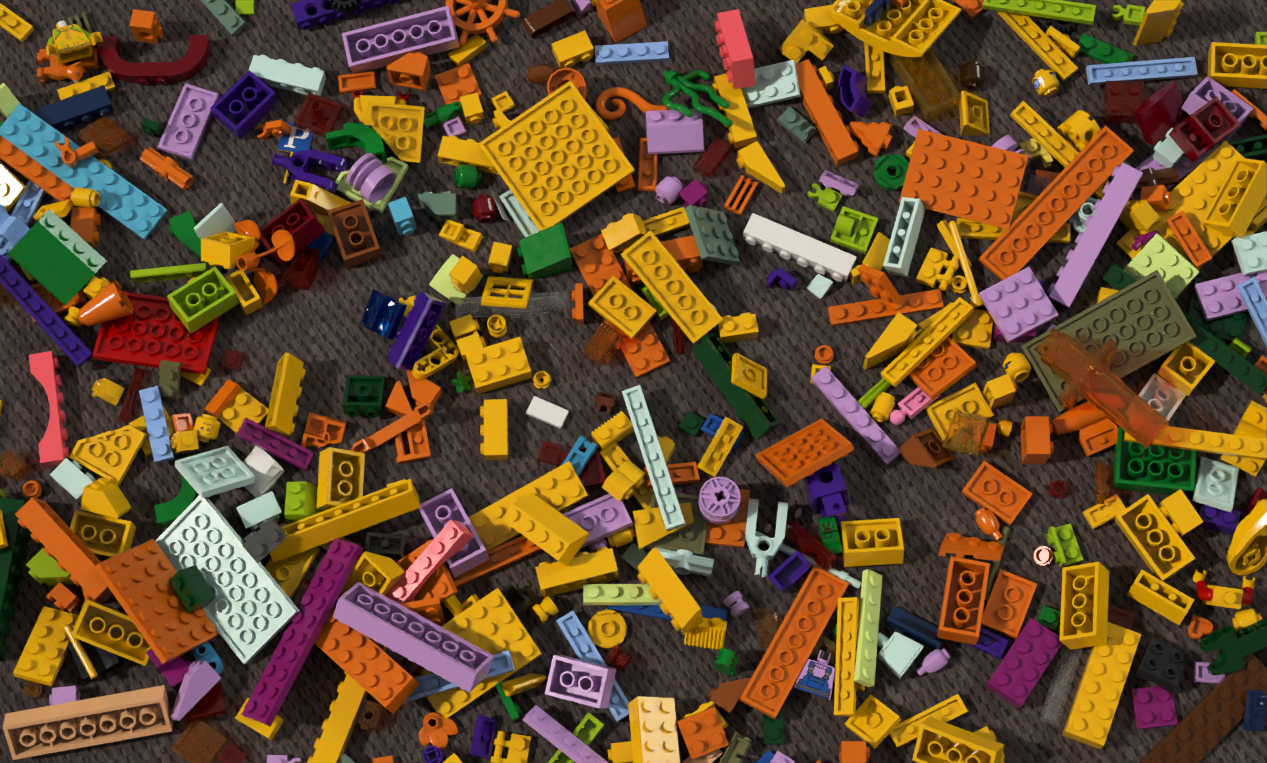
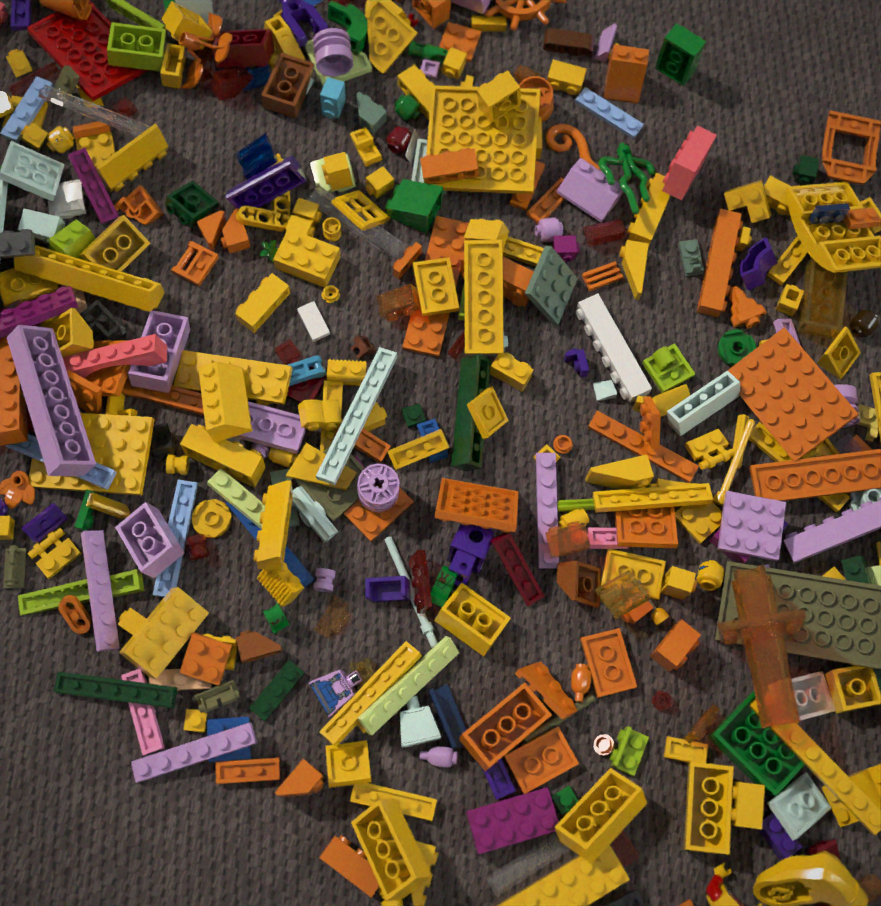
camera: 30 degrees right, 0 degrees up
orange tile [170,413,194,433] -> none
orange piece [351,403,433,454] -> none
yellow tile [490,91,516,114] -> none
orange plate [740,565,849,719] -> none
light aqua plate [743,60,801,108] -> none
light aqua piece [745,499,788,577] -> none
lime plate [807,183,843,212] -> none
lavender plate [819,170,860,196] -> none
yellow plate [950,275,968,293] -> none
orange plate [1050,392,1127,457] -> none
yellow brick [1127,570,1194,625] -> none
none -> clear tile [38,85,149,136]
none -> orange brick [420,148,479,184]
none -> yellow brick [477,70,521,124]
none -> dark red plate [491,532,545,607]
none -> clear orange brick [545,521,590,559]

